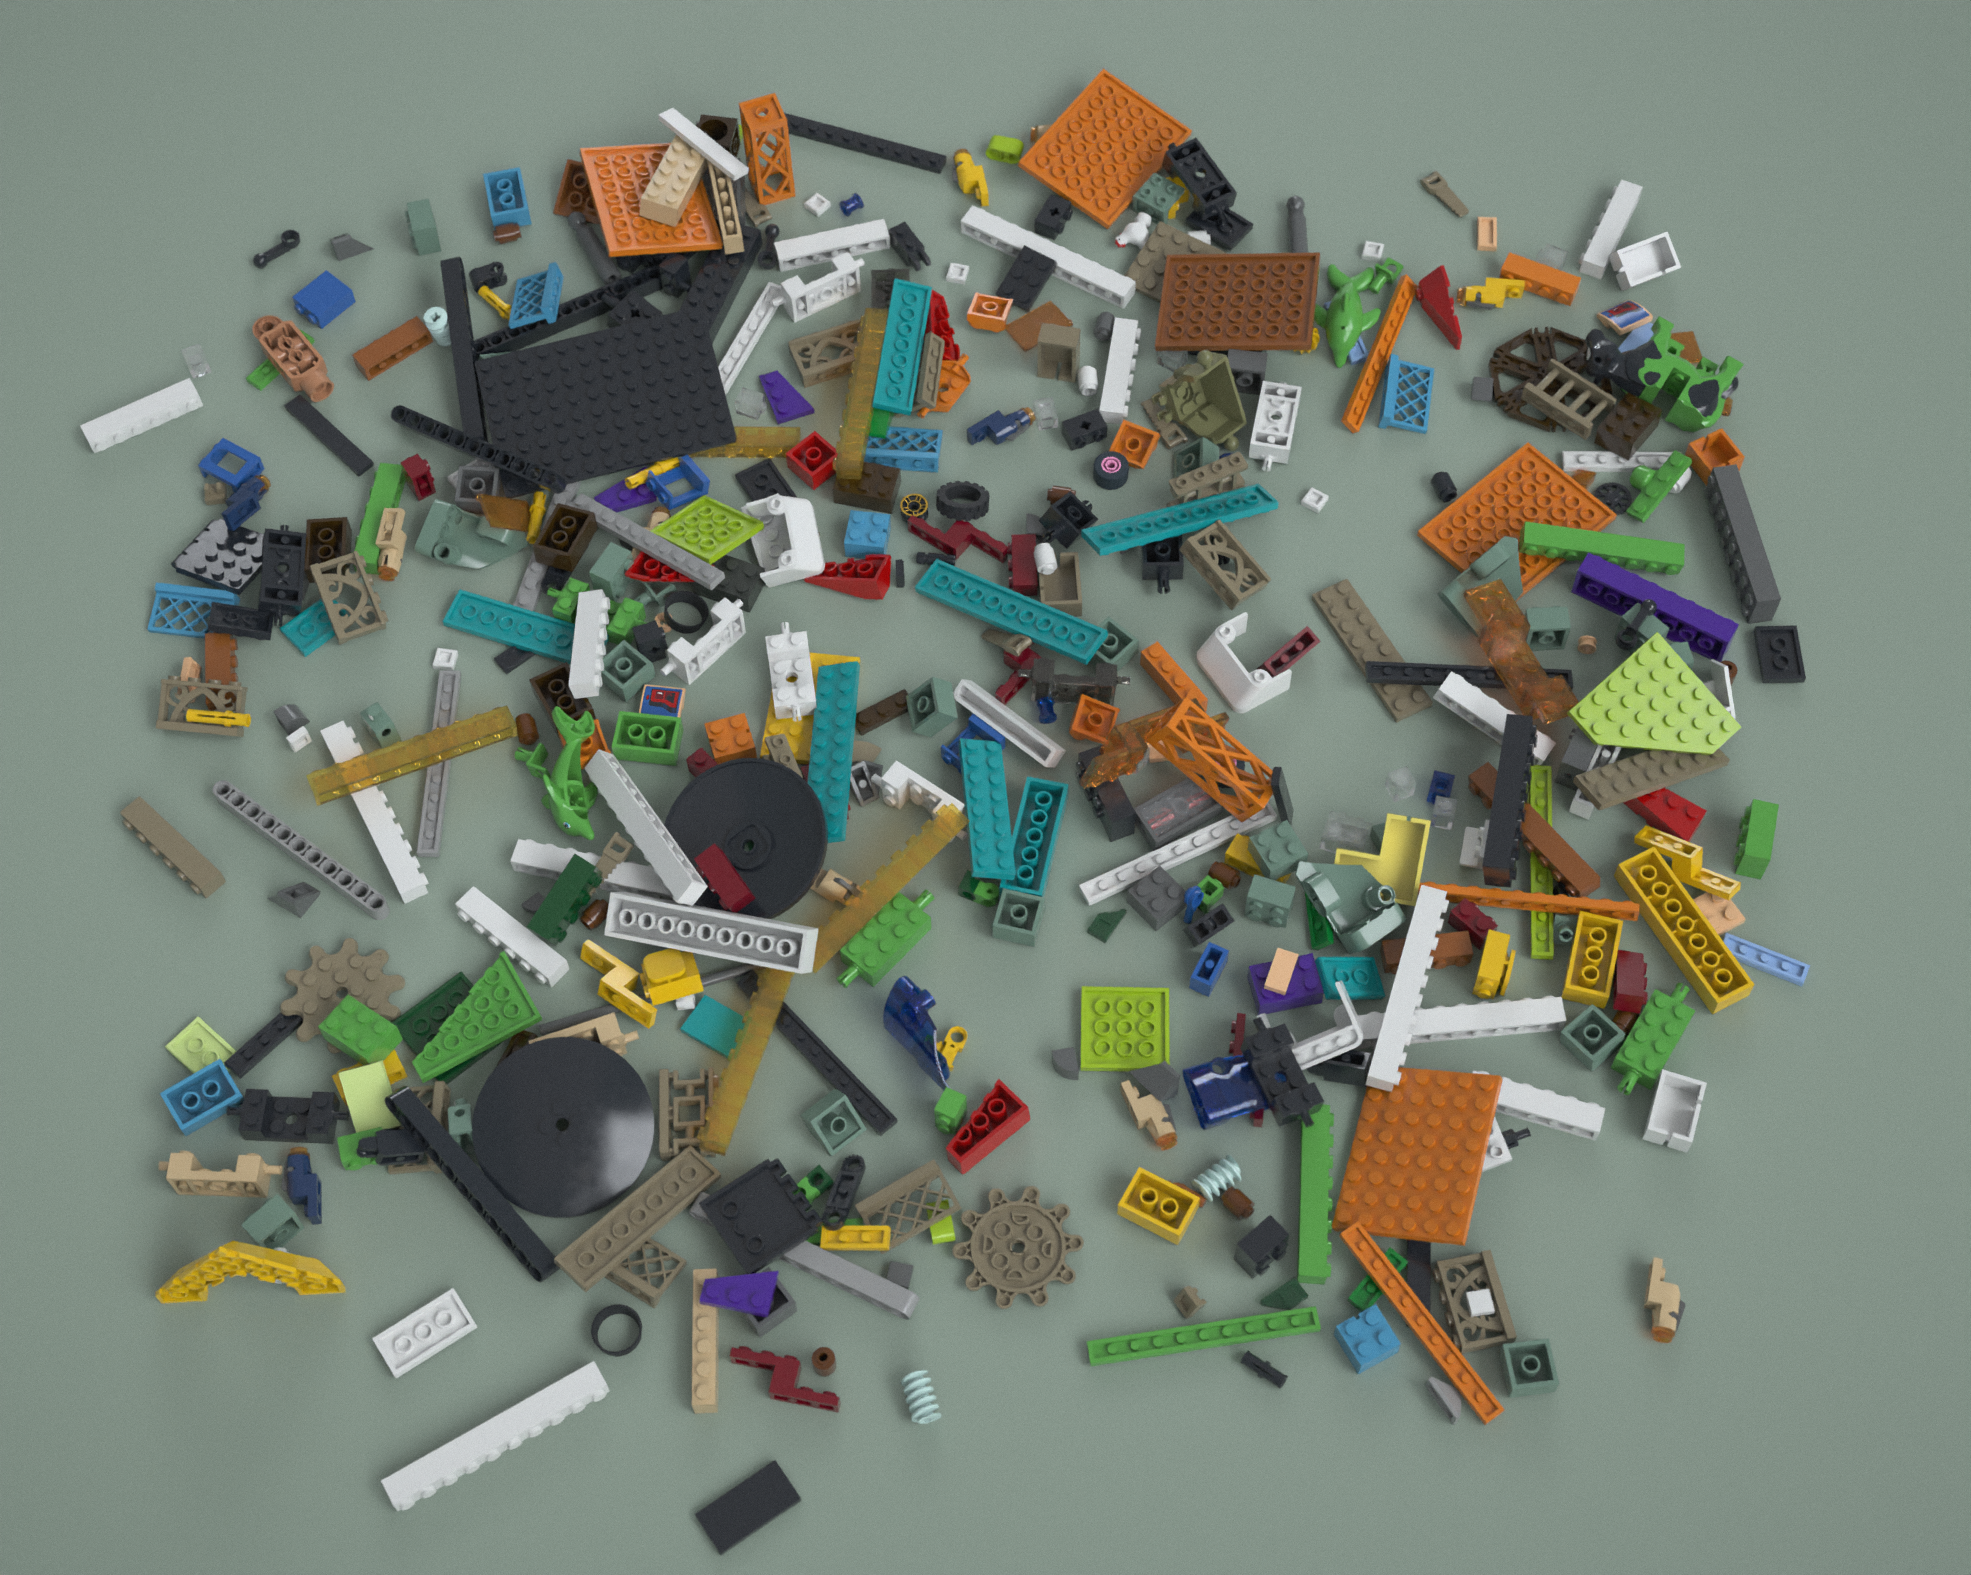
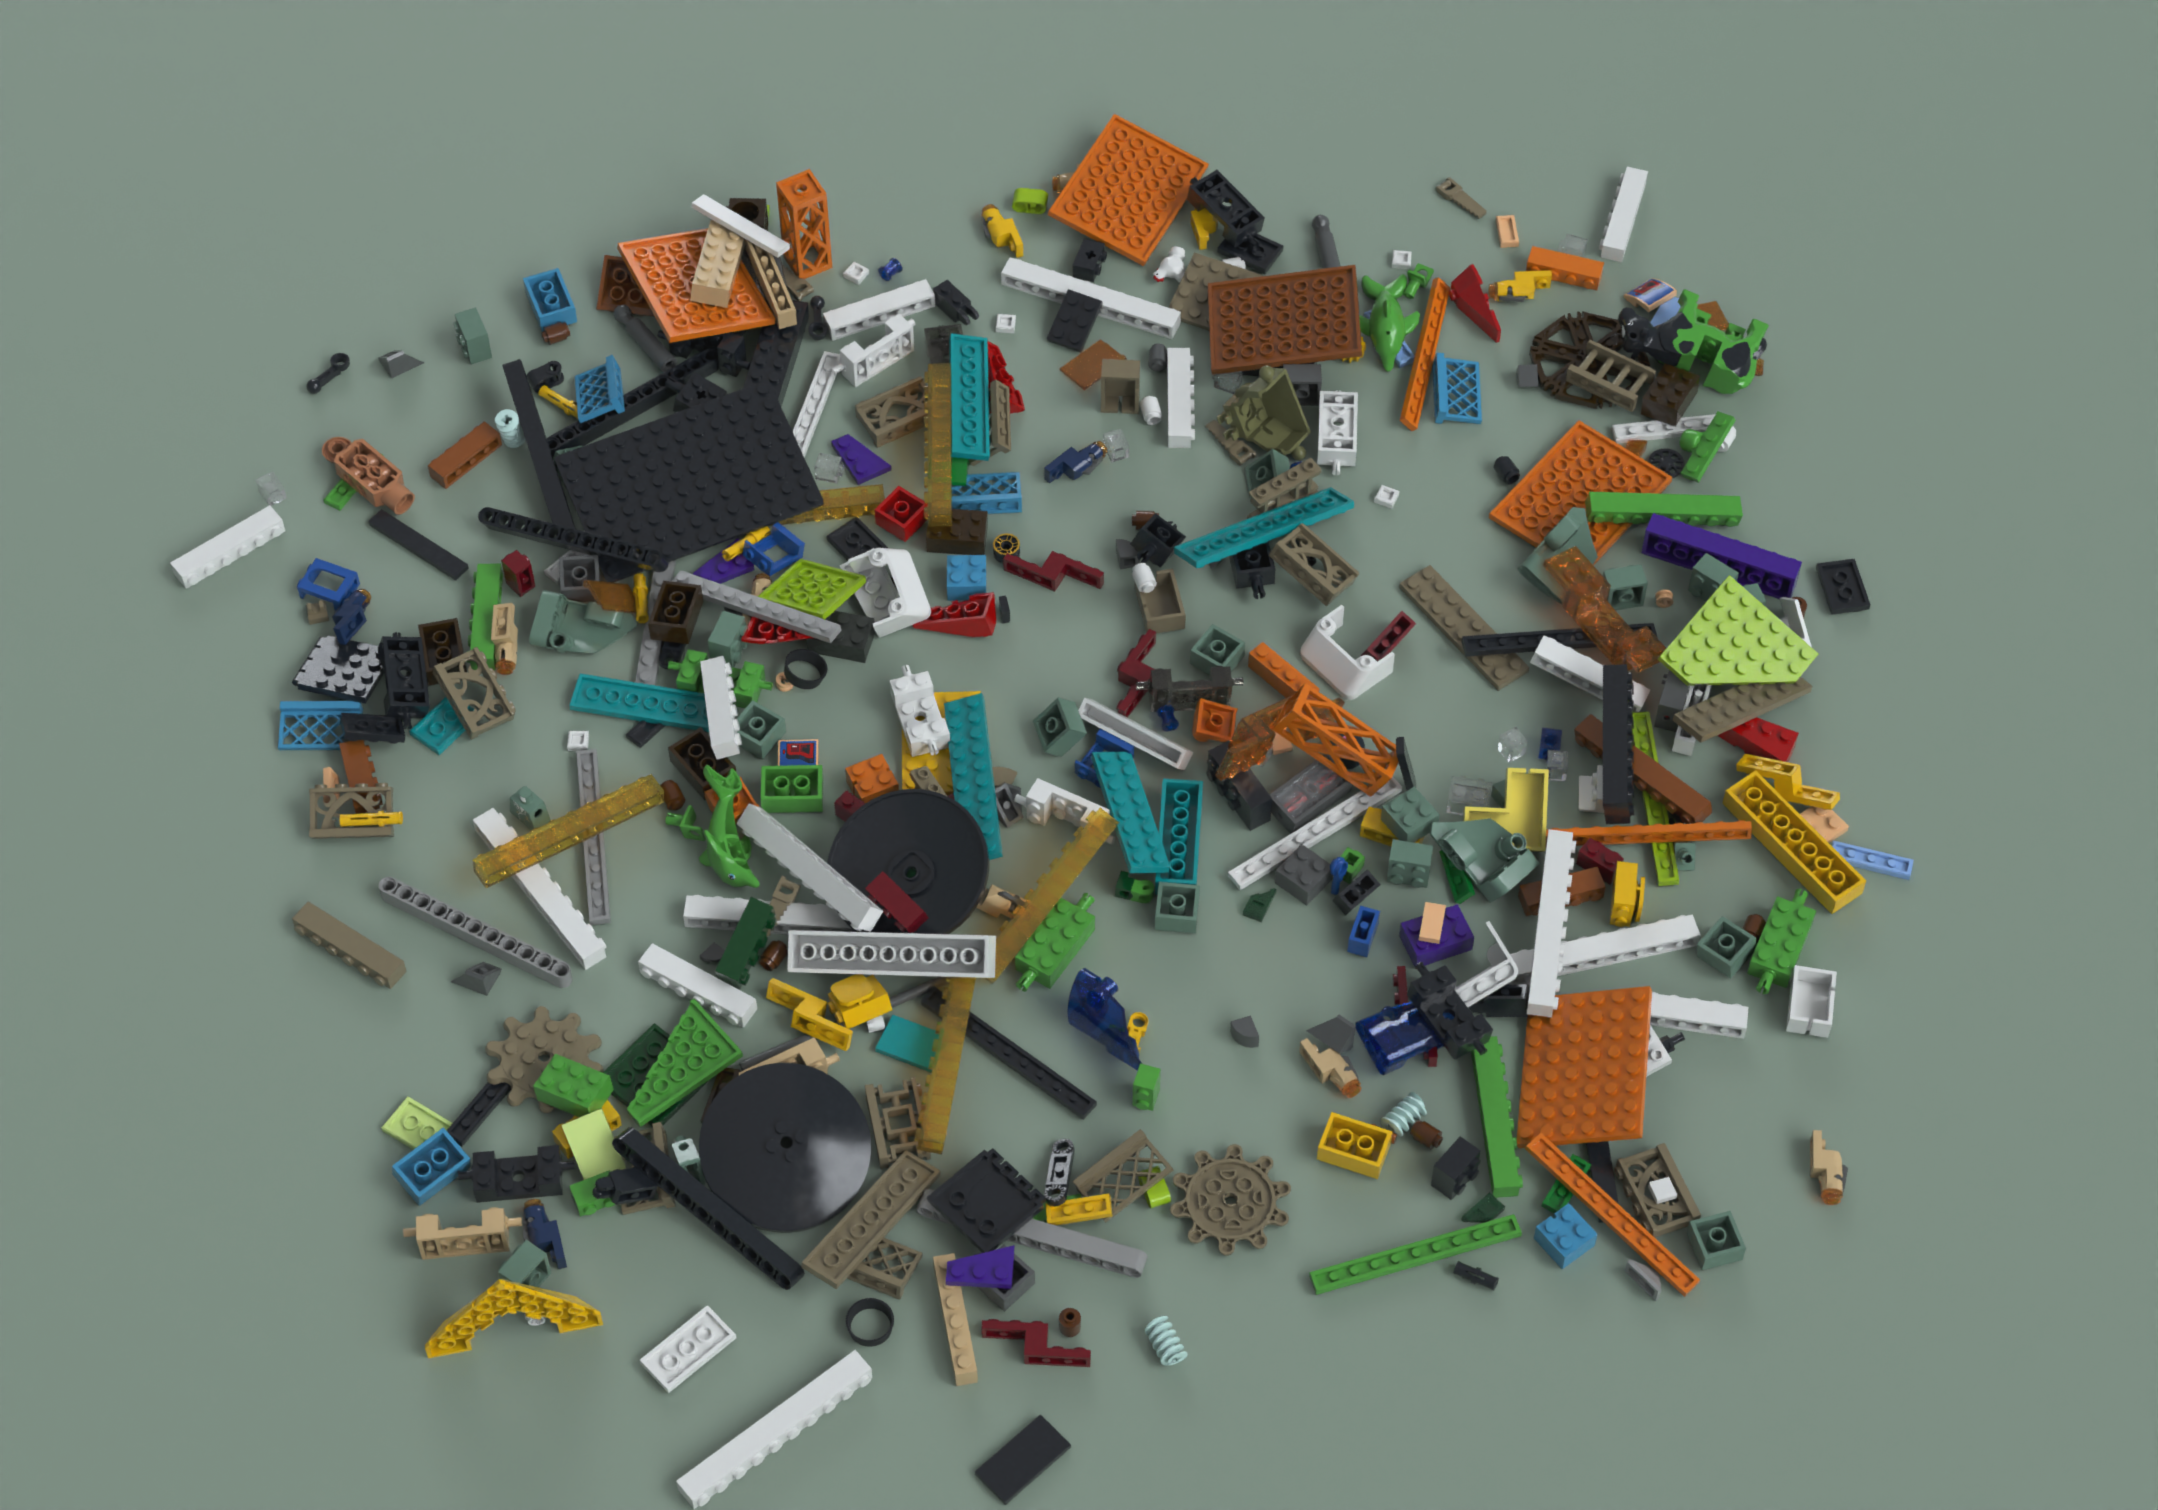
camera: 10 degrees left, 5 degrees down
dark grey brick [273,704,310,735] -> none
white tile [286,726,312,753] -> none
blue brick [292,270,356,329] -> none
black brick [632,620,668,663] -> none
sand green bracket [633,581,677,608] -> none
white brick [660,598,746,685] -> none
black plate [774,113,947,174] -> none
dark green leg [794,1165,834,1204] -> none
sand green slope [800,1089,867,1156] -> none
dark brown plate [855,689,909,736] -> none
dark grey tile [887,1261,913,1290] -> none
teal plate [915,559,1108,665] -> none
black axle [916,552,956,566] -> none
orange plate [917,353,971,419] -> none
black tyre [936,481,990,521] -> none
red wedge [946,1079,1031,1175] -> none
orange slope [967,292,1013,332] -> none
dark tan piece [981,628,1032,656] -> none
dark red brick [1008,534,1037,596] -> none
black brick [1062,408,1107,451] -> none
lime plate [1080,986,1170,1072] -> none
black wheel [1093,451,1129,490] -> none
orange slope [1109,420,1160,470] -> none
sand green bracket [1132,173,1185,225] -> none
dark tan tile [1173,1285,1207,1319] -> none
reddish brown brick [1208,861,1241,890] -> none
teal tile [1315,957,1385,1000] -> none
yellow brick [1561,911,1623,1009] -> none
white piece [1608,232,1681,291] -> none
dark red brick [1613,950,1648,1013] -> none
black piece [1615,599,1657,650] -> none
orange piece [1685,428,1745,486] -> none
dark grey brick [1704,465,1781,624] -> none
bright green brick [1733,799,1779,880] -> none

